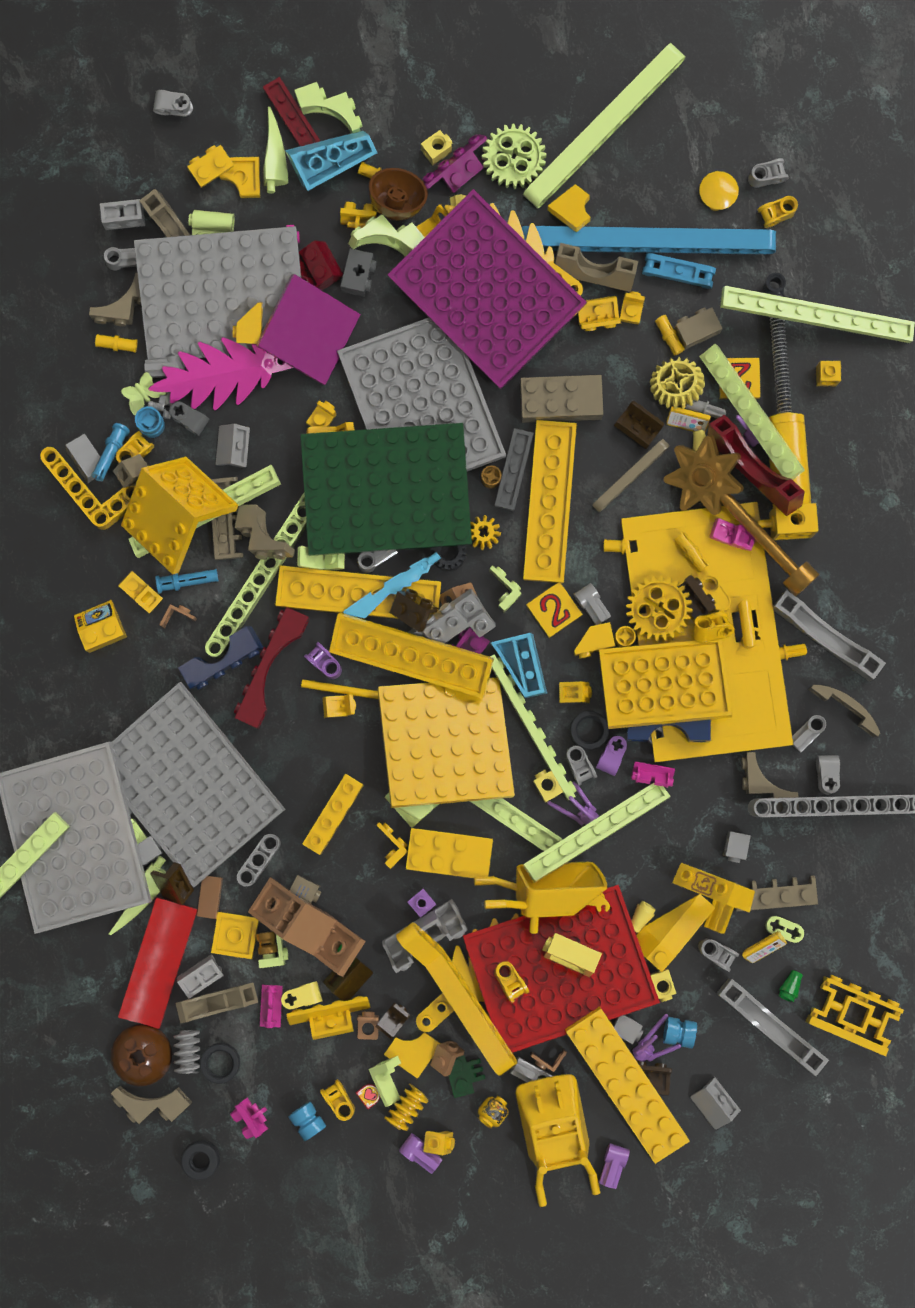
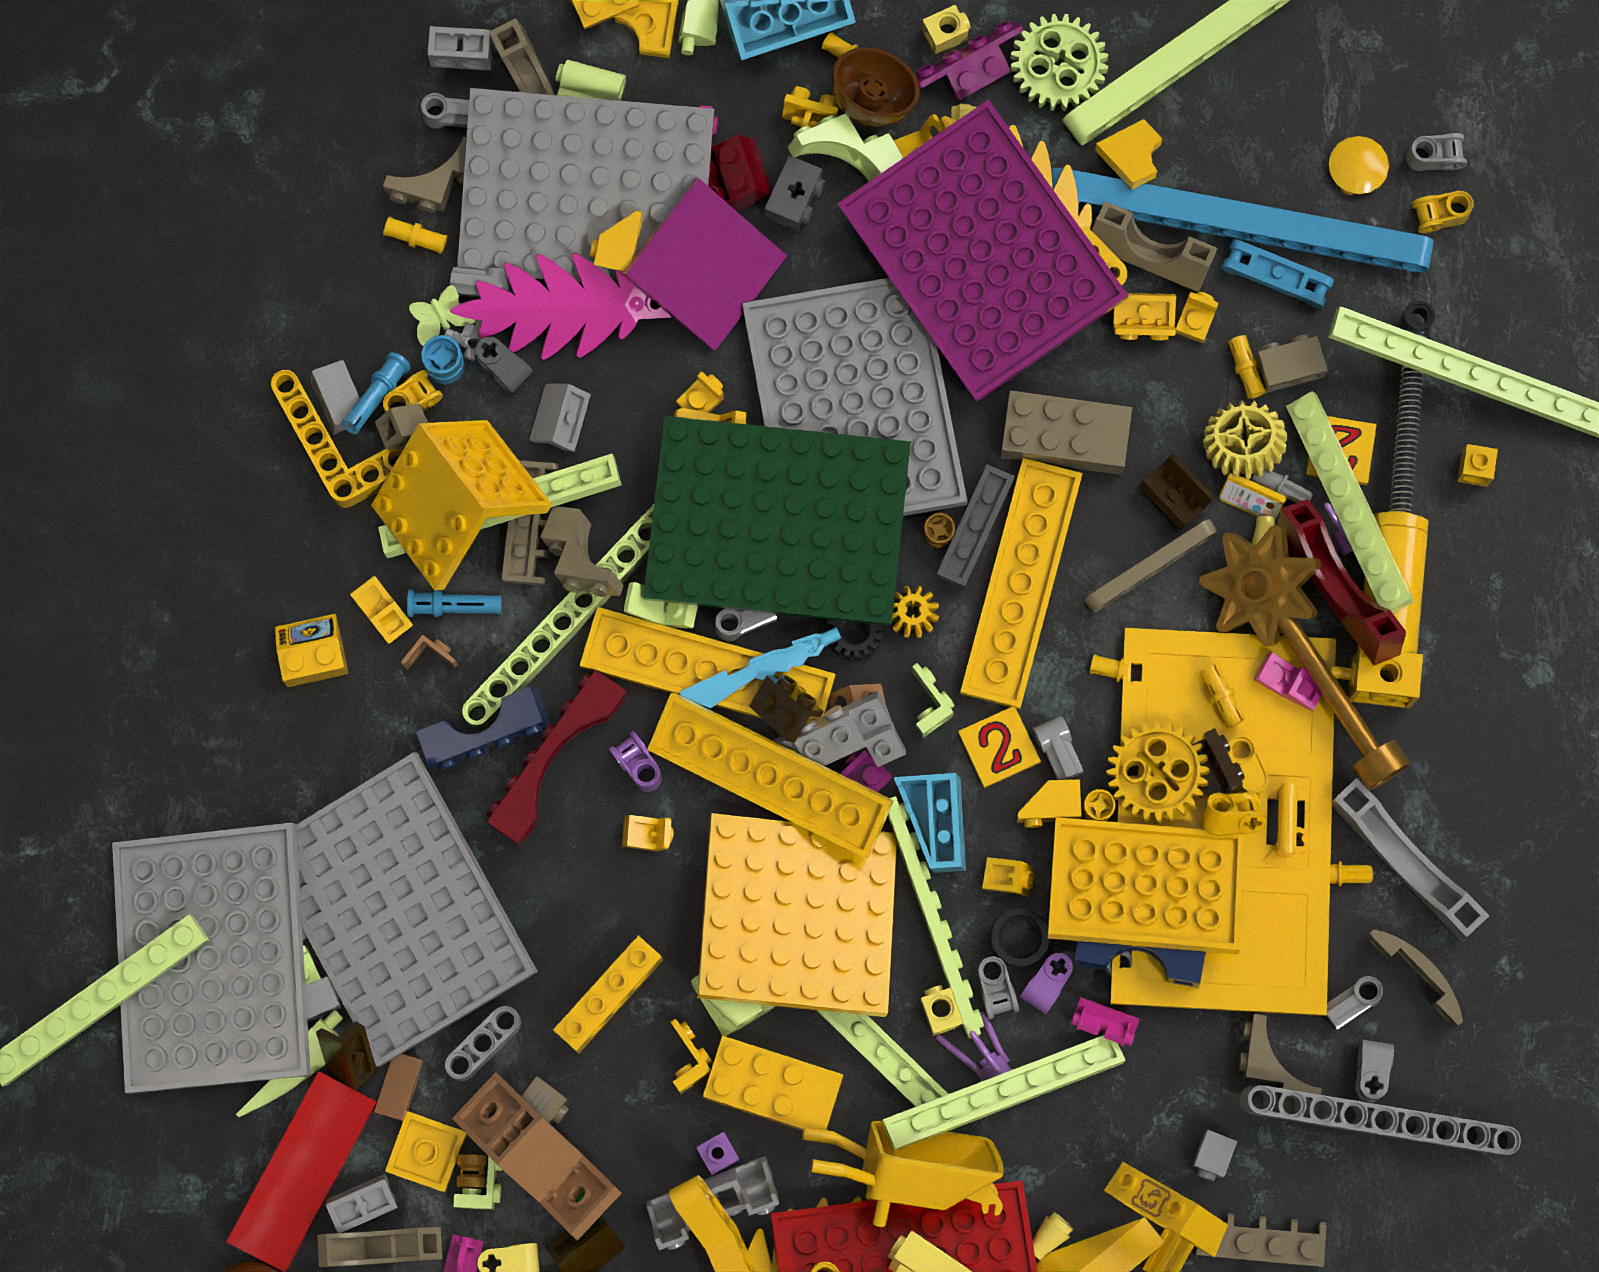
camera: 15 degrees right, 5 degrees down
yellow bar [301,679,379,700] -> none

